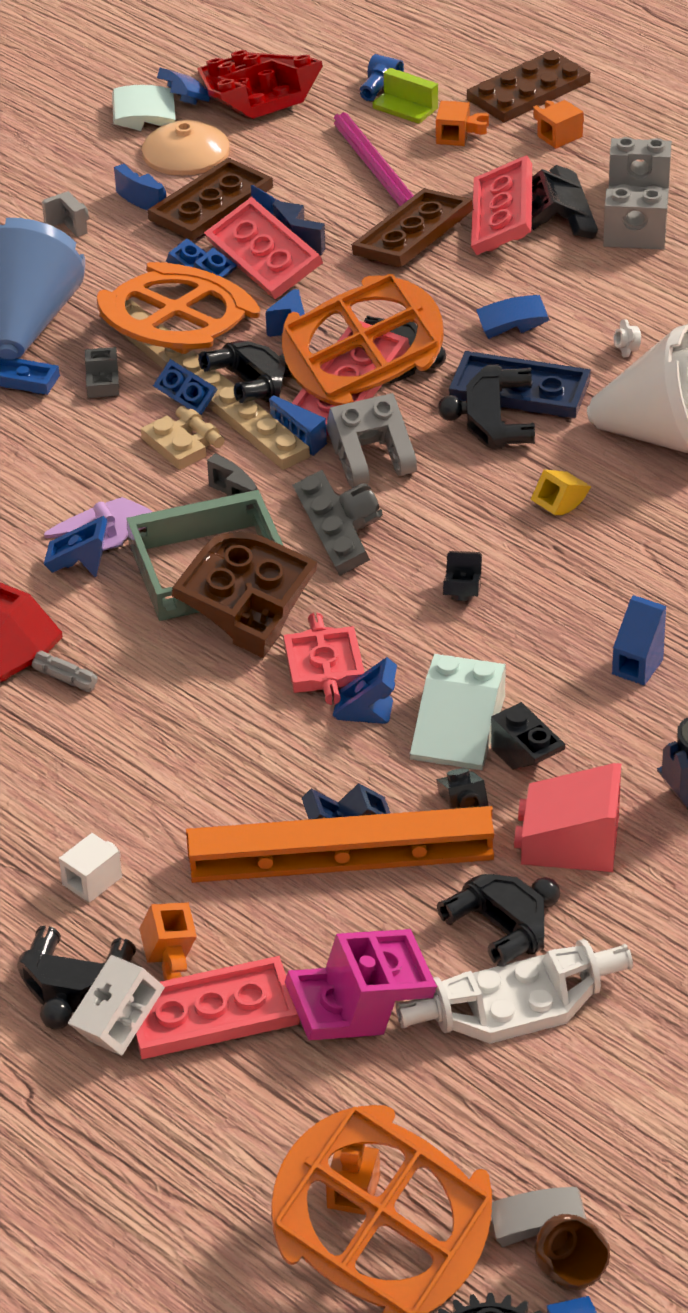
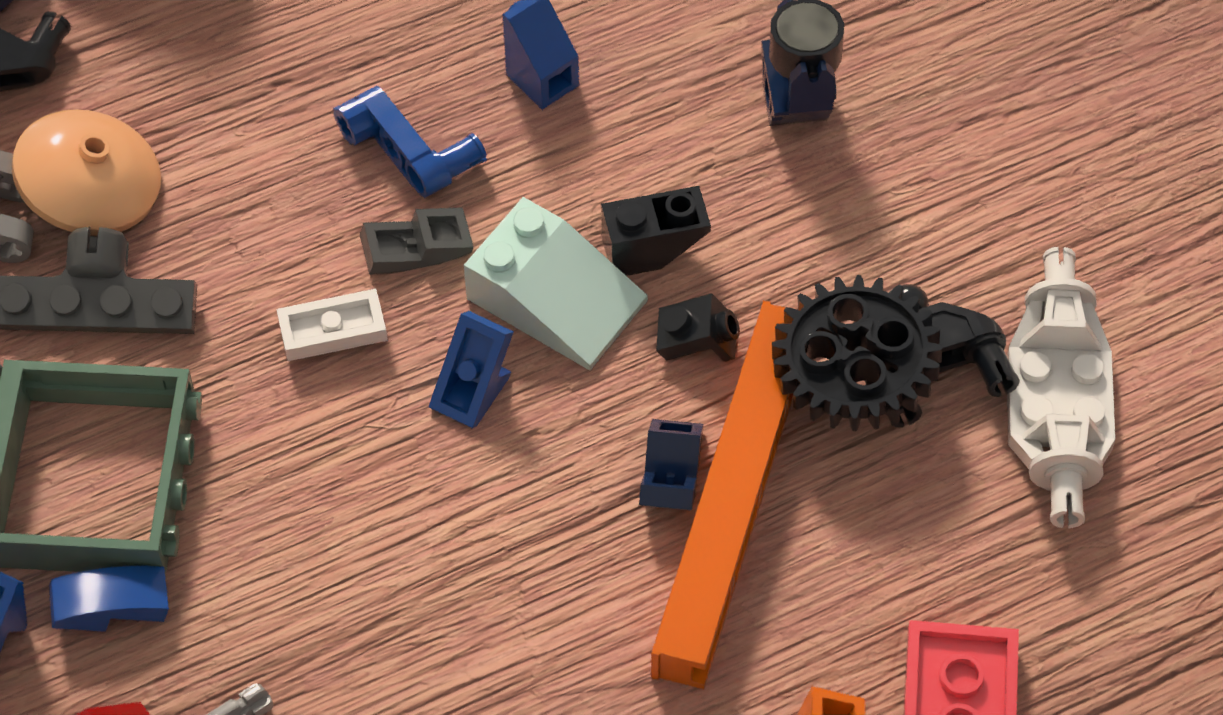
camera: 70 degrees left, 15 degrees up
reddish brown slope [172,531,317,658] -> none
coral plate [283,612,365,705] -> none
dark pink bracket [285,929,437,1040] -> none
black bracket [443,551,482,601] -> none
coral slope [514,763,622,872] -> none
yellow brick [530,469,591,515] -> none
none -> light nougat dish [12,110,161,236]
none -> blue slope [49,566,169,632]
none -> white plate [276,289,388,361]
none -> blue beam [333,85,487,198]
none -> dark grey slope [360,208,474,275]
none -> black gear [772,275,942,431]

